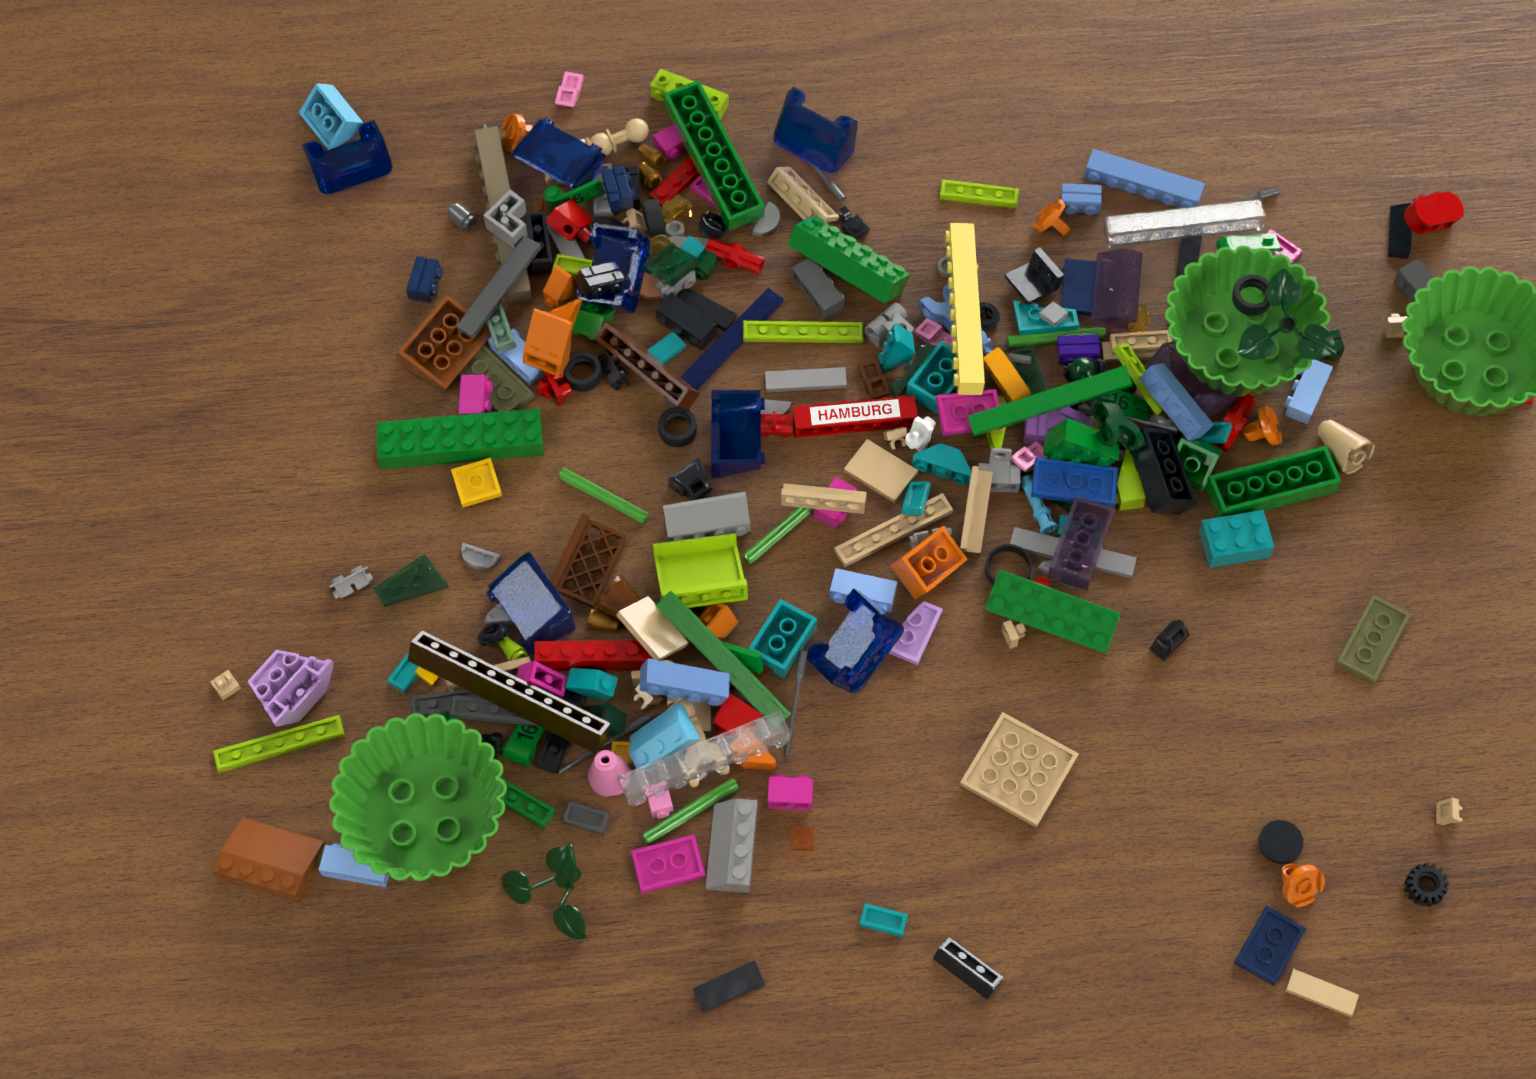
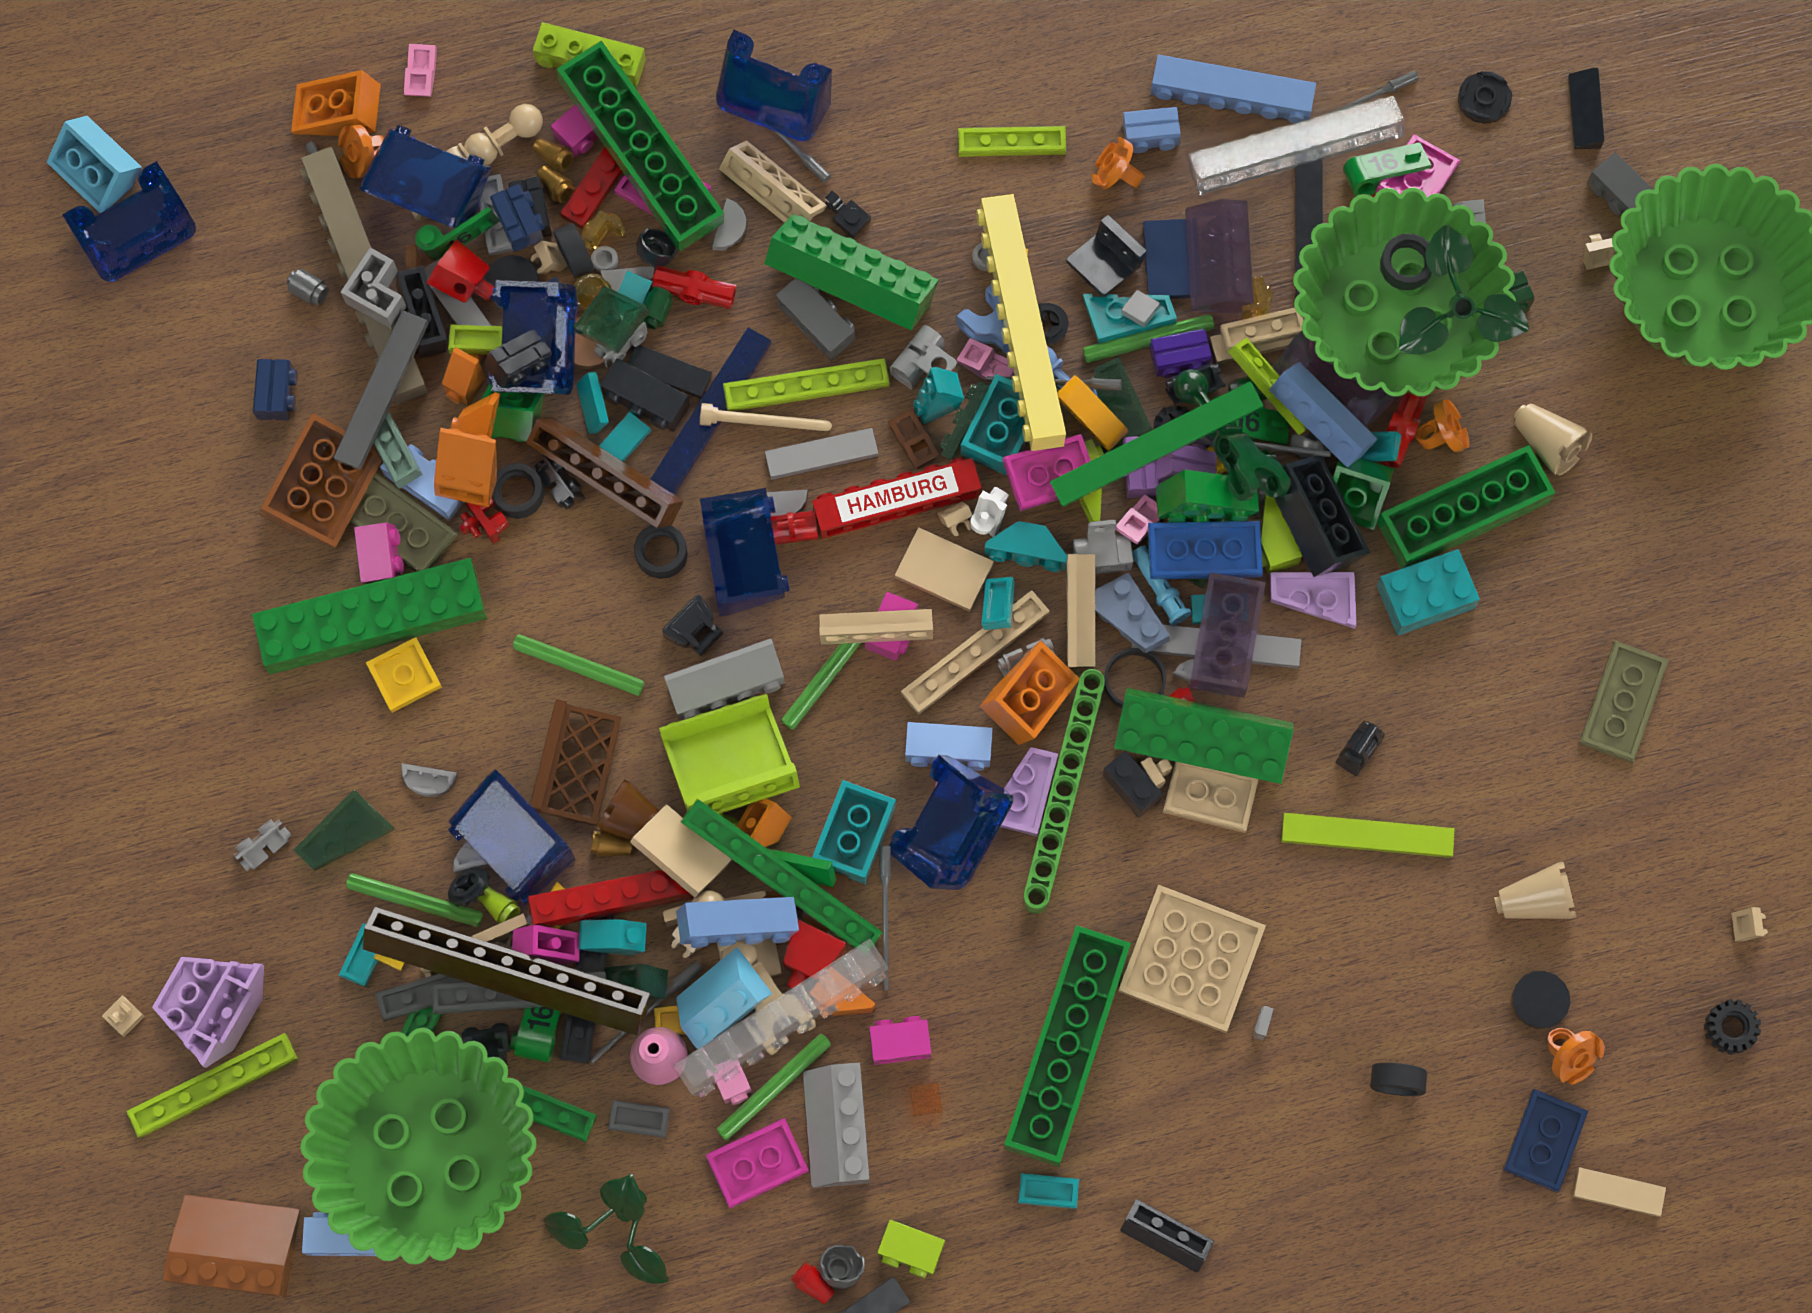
camera: 10 degrees left, 10 degrees up
light blue brick [1284,360,1333,425] -> none
red brick [1404,191,1464,235] -> none
none -> orange slope [291,70,381,136]
none -> bright green axle [346,873,483,927]
none -> teal tile [576,372,609,434]
none -> tan piece [700,403,832,431]
none -> red cone [791,1262,835,1305]
none -> dark grey hair [819,1244,865,1289]
none -> lime brick [877,1220,945,1279]
none -> green brick [1004,925,1131,1167]
none -> bright green beam [1023,669,1105,914]
none -> sand blue wing [1095,573,1170,654]
none -> black brick [1102,751,1163,818]
none -> tan tile [1163,762,1259,833]
none -> light grey tile [1253,1006,1274,1040]
none -> lavender wing [1270,572,1356,629]
none -> lime tile [1281,813,1454,858]
none -> black tyre [1370,1063,1427,1096]
none -> black tile [1458,71,1512,124]
none -> tan cone [1494,862,1577,919]

